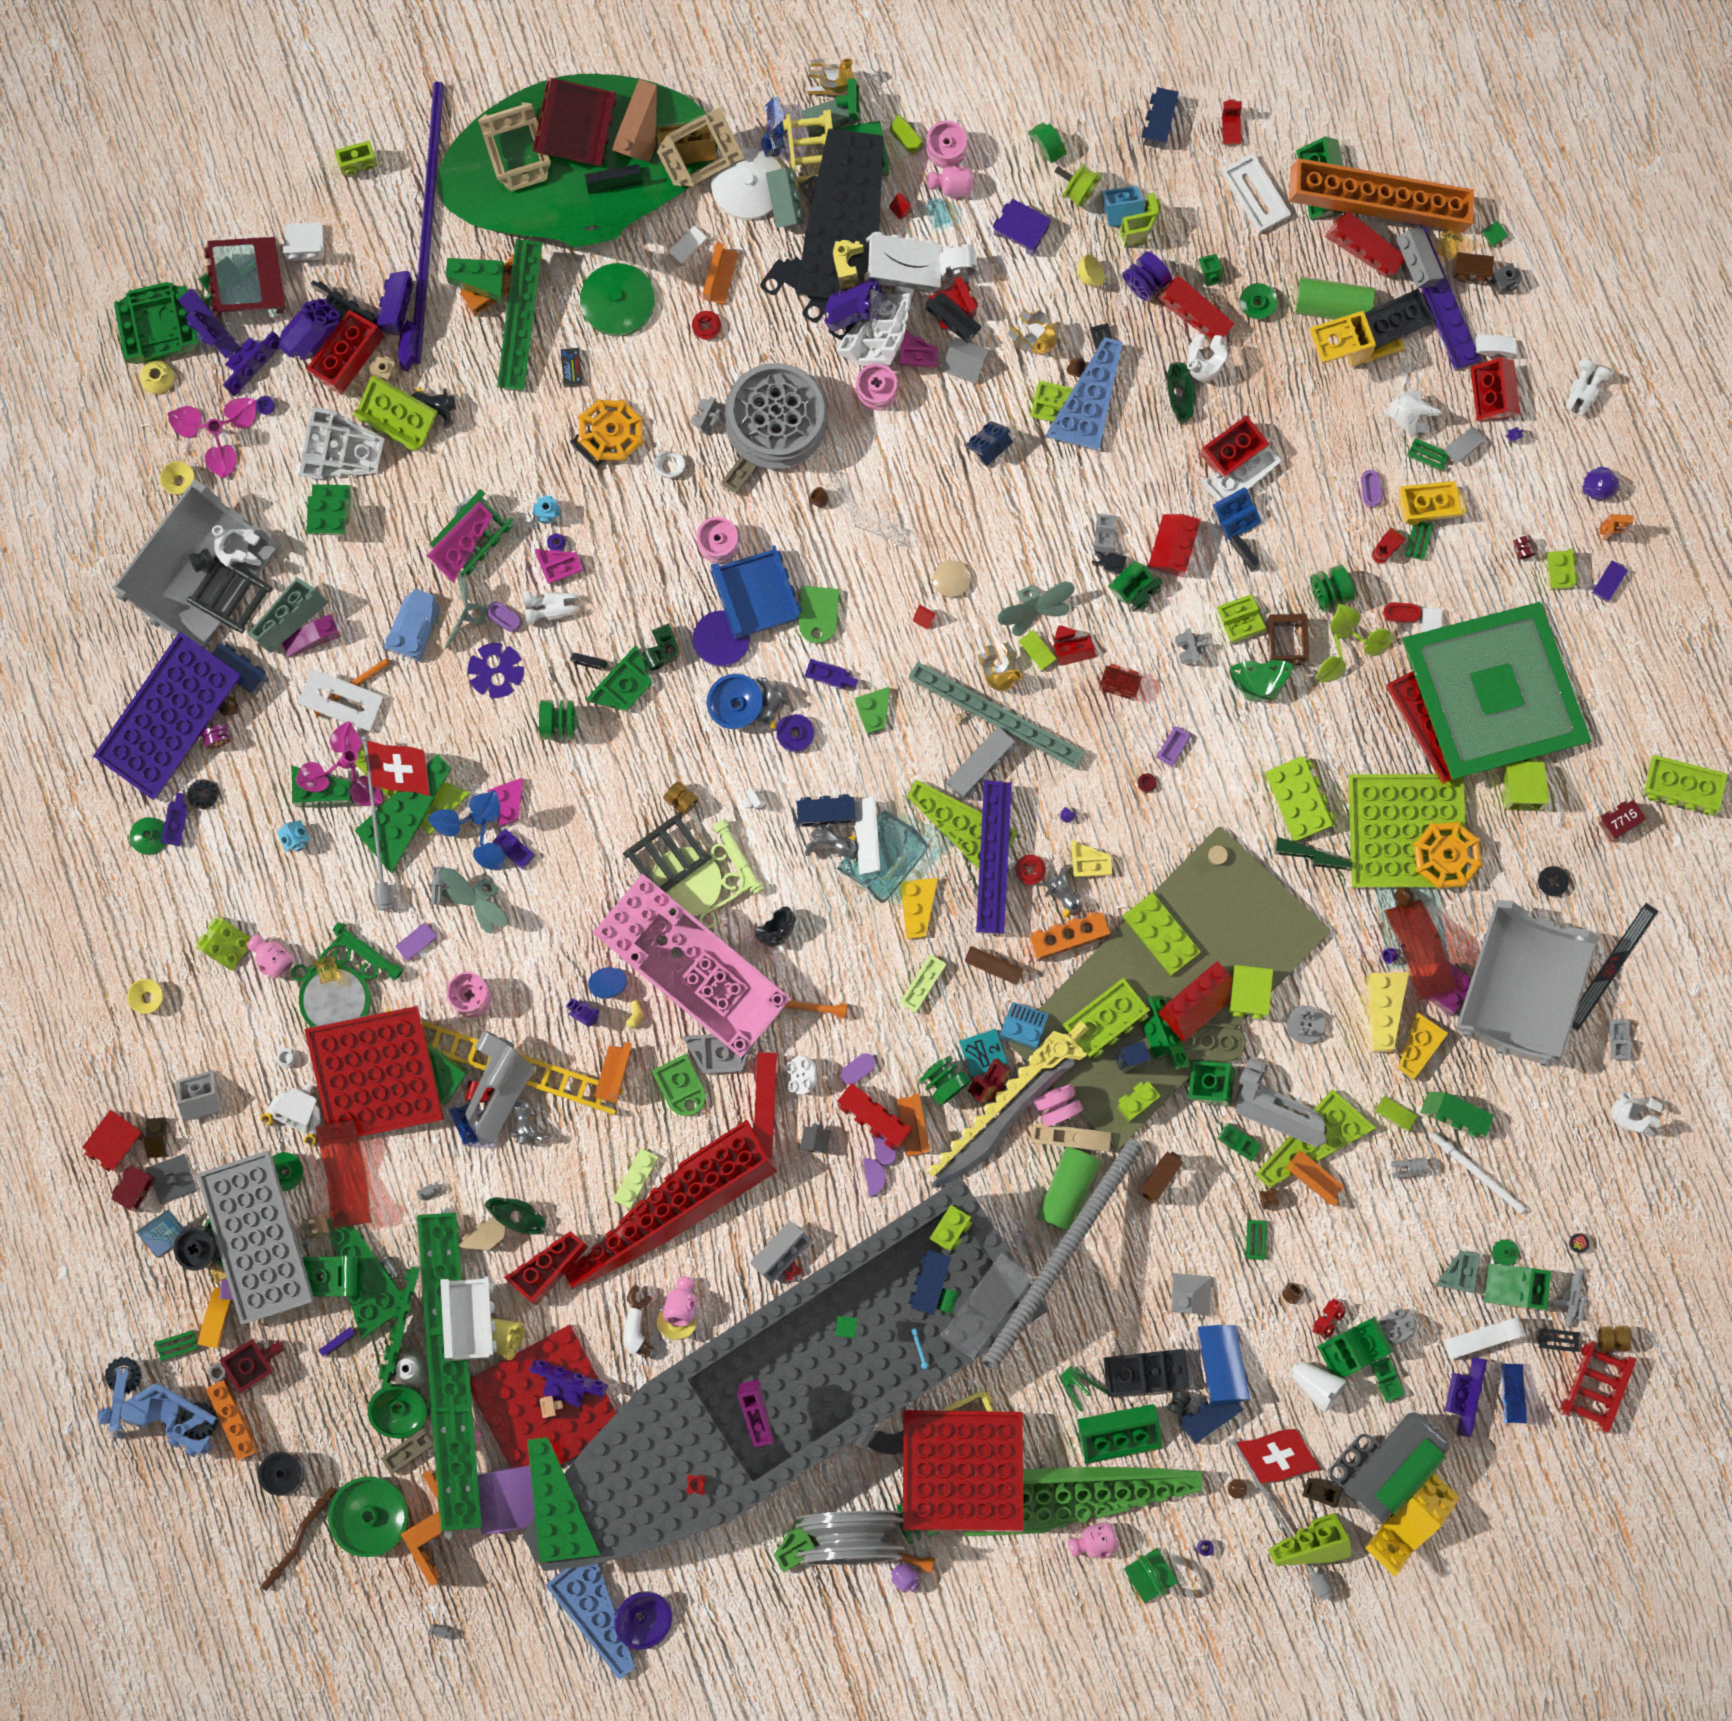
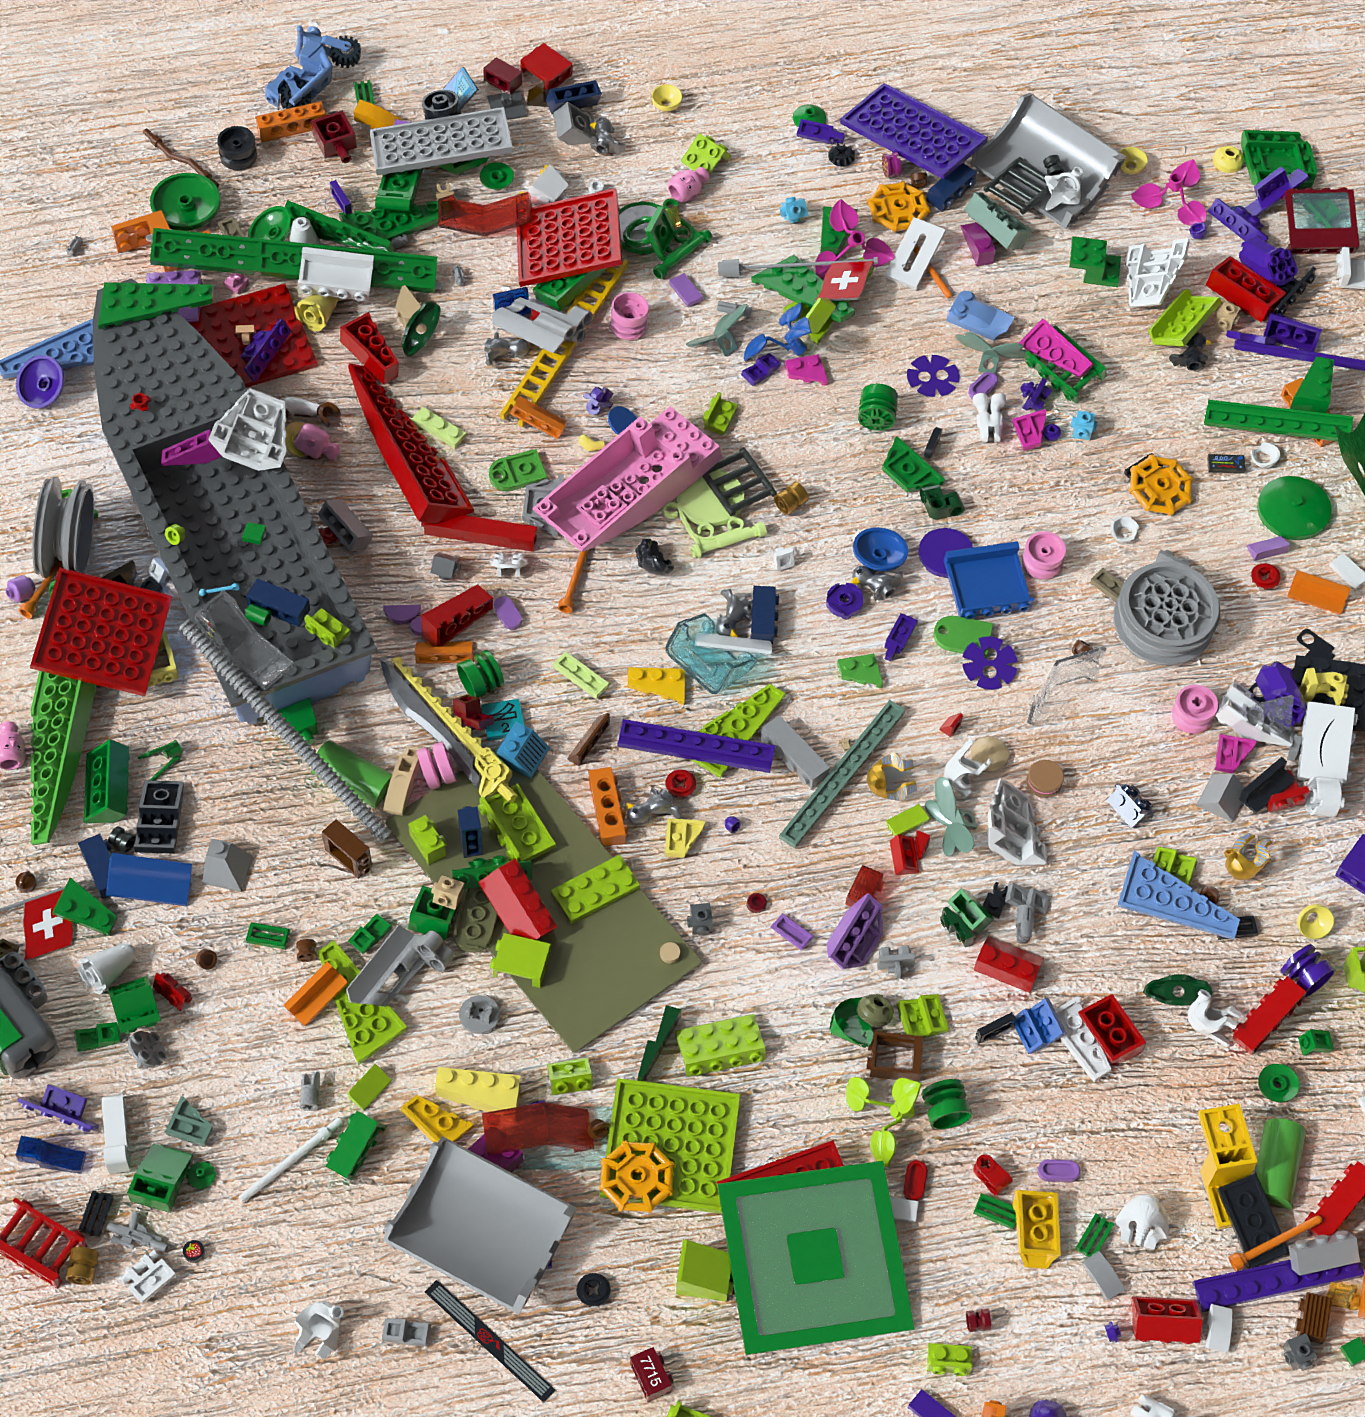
camera: 95 degrees right, 20 degrees down
none -> green wing [53,878,117,936]
none -> dark brown slope [102,560,137,586]
none -> white plate [119,1250,176,1305]
none -> lime tile [165,524,185,545]
none -> white wedge [208,388,287,471]
none -> green torso [277,698,318,745]
none -> tan brick [431,875,464,910]
none -> dark blue brick [546,80,602,114]
none -> lime bracket [547,1057,593,1095]
none -> flat silver animal [589,118,626,155]
none -> green tile [623,207,676,257]
none -> dark grey brick [687,903,713,936]
none -> lime bracket [702,392,738,435]
none -> lime slope [806,297,836,334]
none -> medium lavender wedge [827,893,883,969]
none -> olive piece [857,994,894,1027]
none -> light orange plate [867,181,931,233]
none -> white piece [944,739,993,800]
none -> dark purple piece [962,636,1017,690]
none -> white wedge [988,778,1047,865]
none -> light grey hinge [1016,905,1035,944]
none -> dark purple hips [1020,378,1052,411]
none -> medium nougat head [1026,760,1064,798]
none -> orange piece [1228,1216,1322,1272]
none -> medium lavender slope [1247,536,1290,561]
none -> white piece [1251,442,1280,468]

